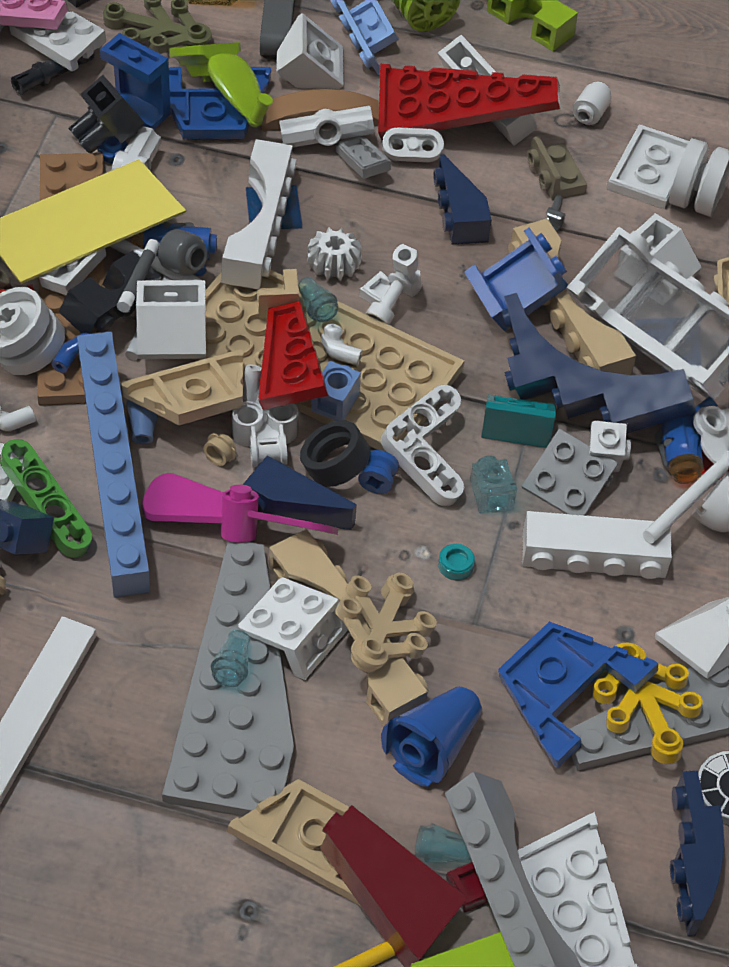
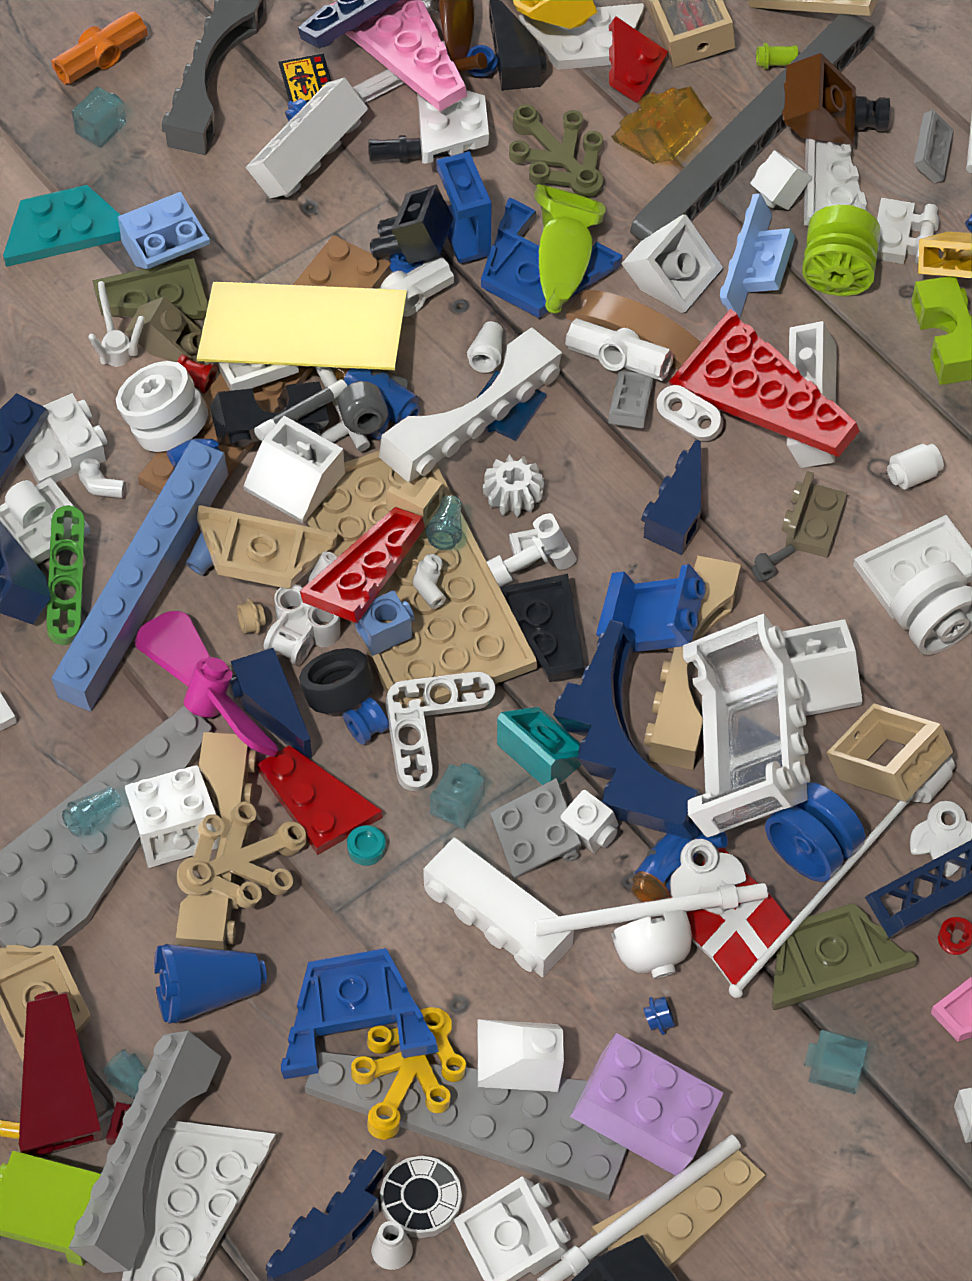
camera: 40 degrees right, 5 degrees up
none -> red wing [257,745,383,855]
none -> white cone [467,321,503,373]
none -> black wing [500,574,585,682]

